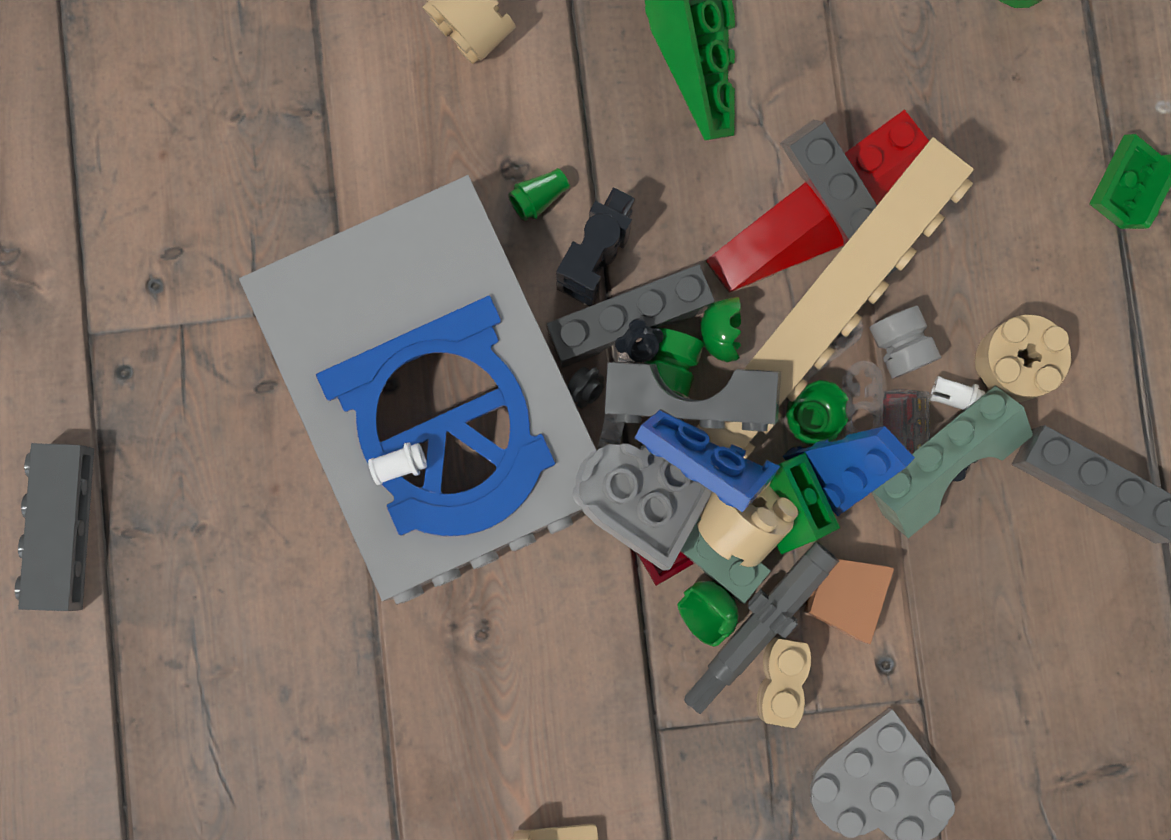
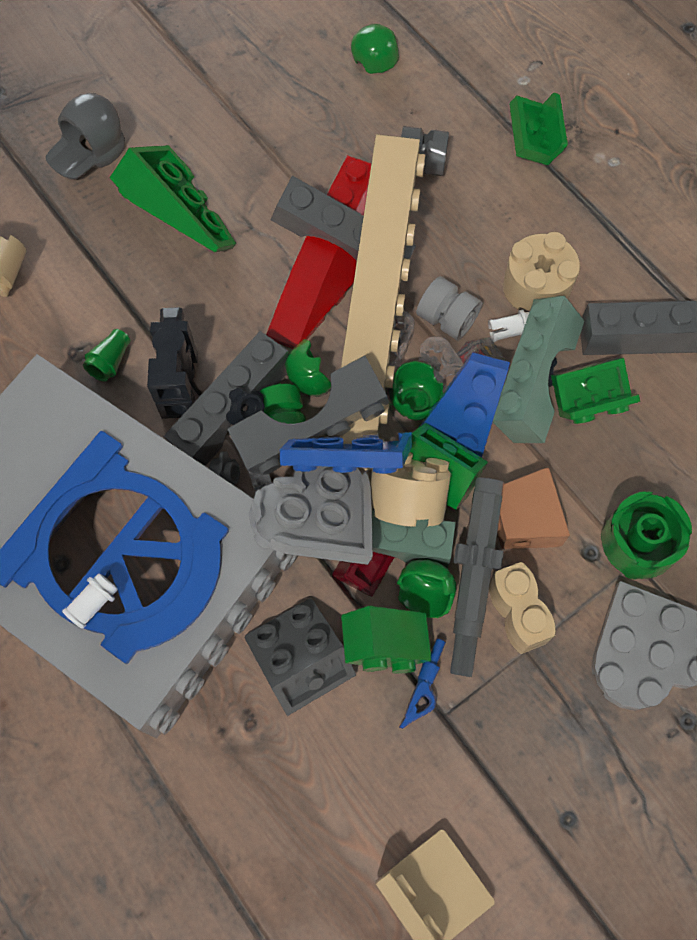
camera: 30 degrees left, 15 degrees down
none -> dark grey bracket [244,599,356,716]
none -> green brick [341,606,431,674]
none -> blue hand [399,639,446,729]
none -> dark grey wheel [401,126,449,176]
none -> green bracket [551,357,640,424]
none -> green brick [601,491,692,580]

